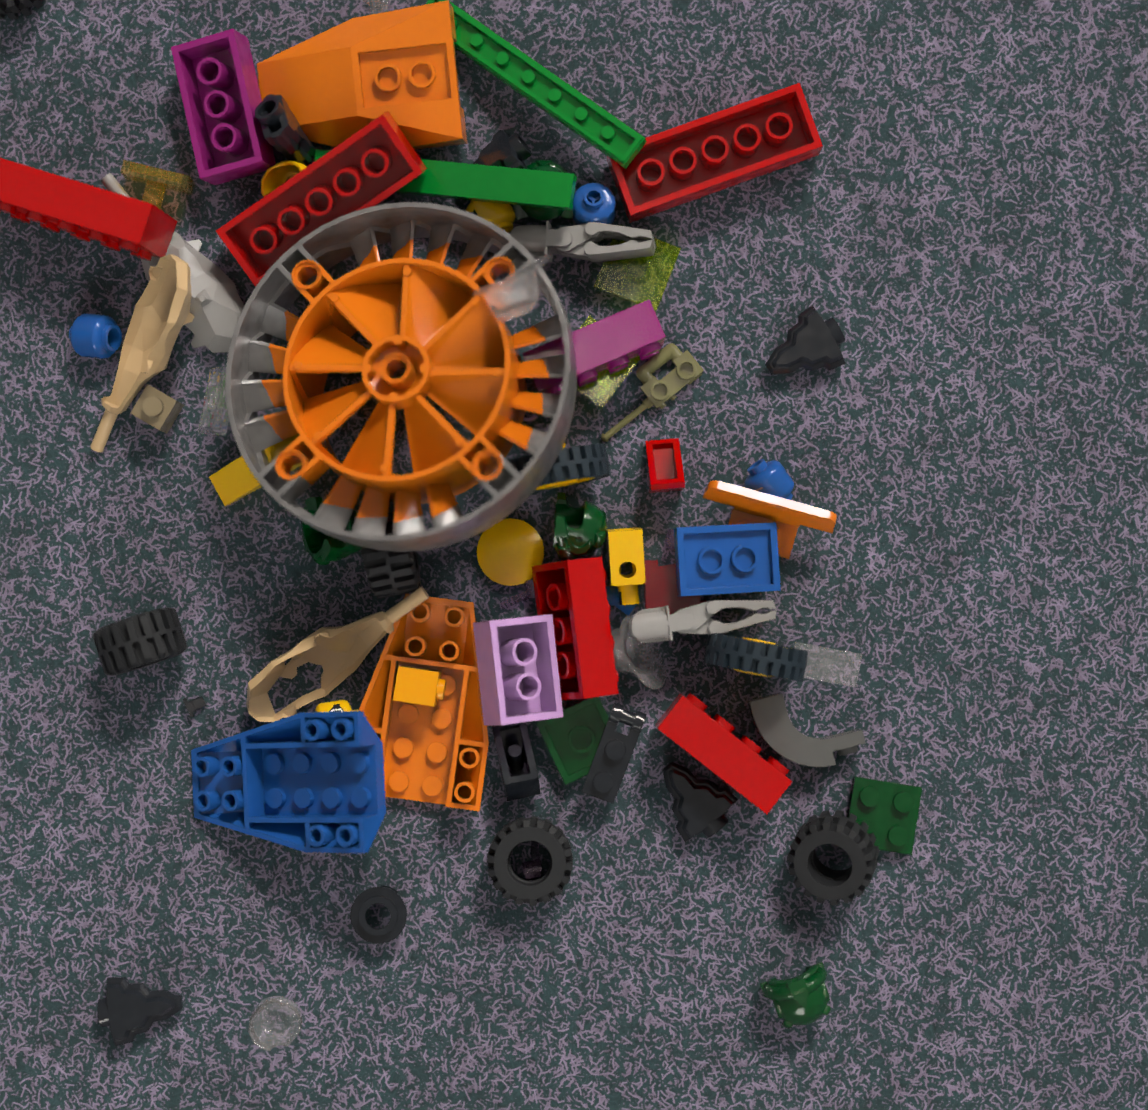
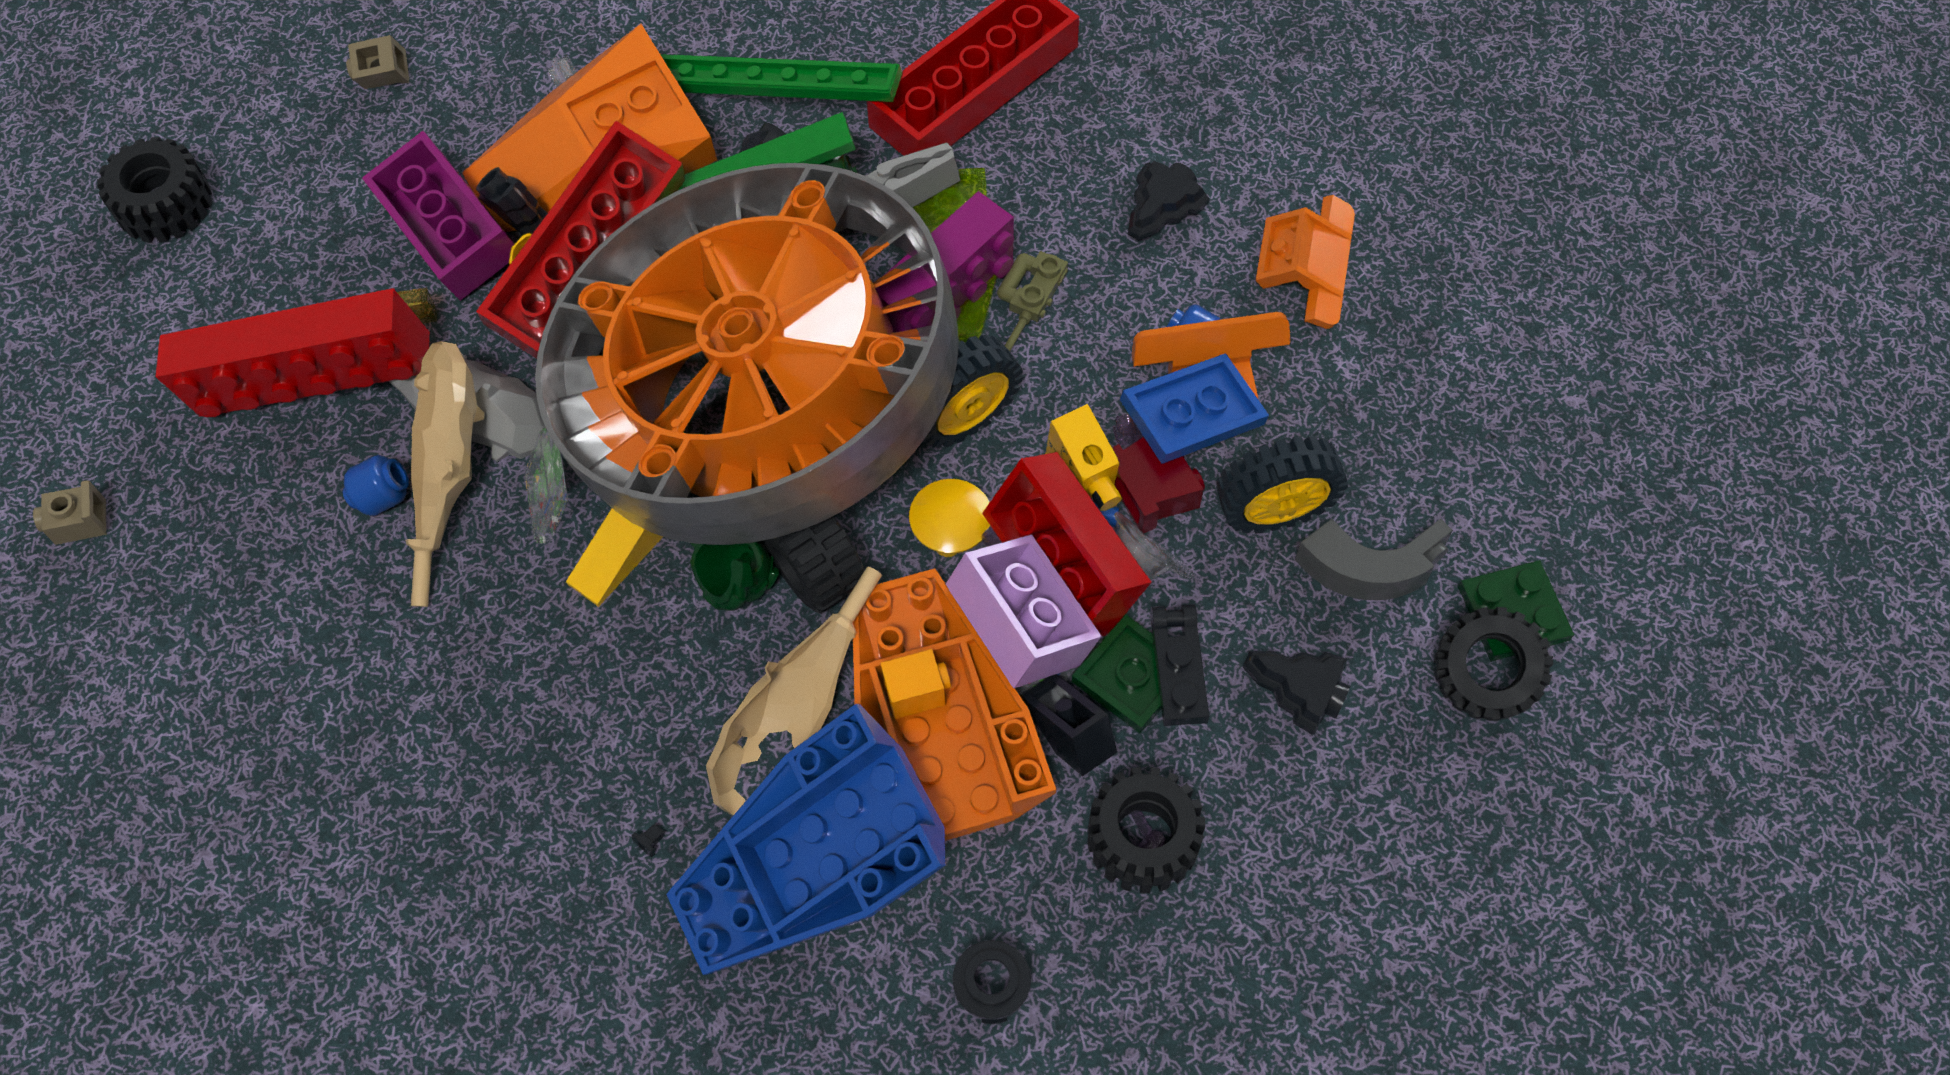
camera: 25 degrees left, 25 degrees down
black tyre [92,607,188,676] -> none
dark tan brick [131,384,184,434] -> none
clear piece [473,255,552,322] -> none
dark green helmet [553,492,607,561] -> none
blue head [572,183,616,225] -> none
light grey arm [628,600,777,643] -> none
red slope [645,438,685,493] -> none
red brick [655,693,792,814] -> none
dark green helmet [760,962,831,1029] -> none
clear plate [793,642,862,687] -> none
none -> orange plate [1256,195,1355,329]

